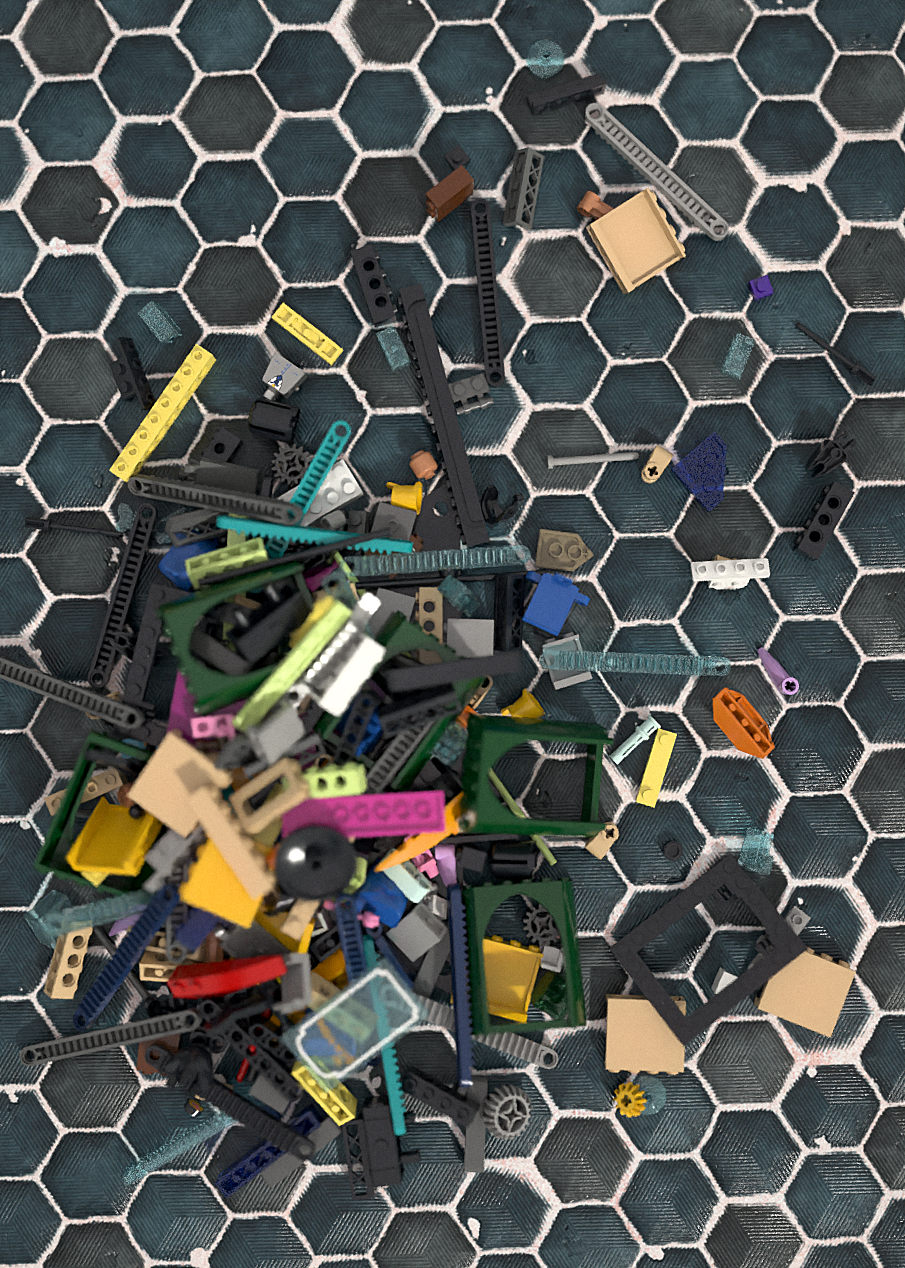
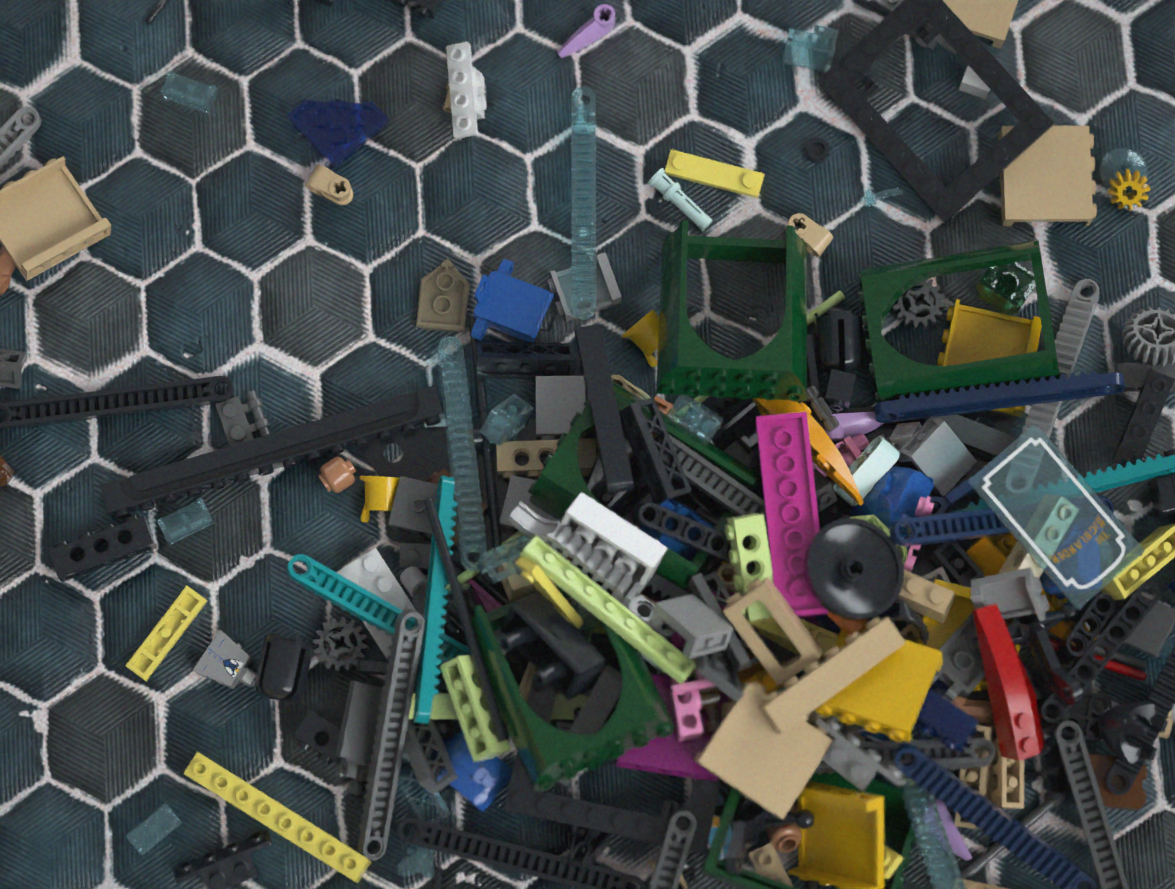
camera: 90 degrees left, 10 degrees down
black helmet [481,485,524,529] -> none
white panel [540,944,563,972] -> none
light grey bar [547,452,639,469] -> none
orange wedge [713,687,775,759] -> none
dark purple plate [748,275,774,301] -> none
none -> dark grey axle [807,386,839,432]
none -> clear light blue piece [864,188,903,206]

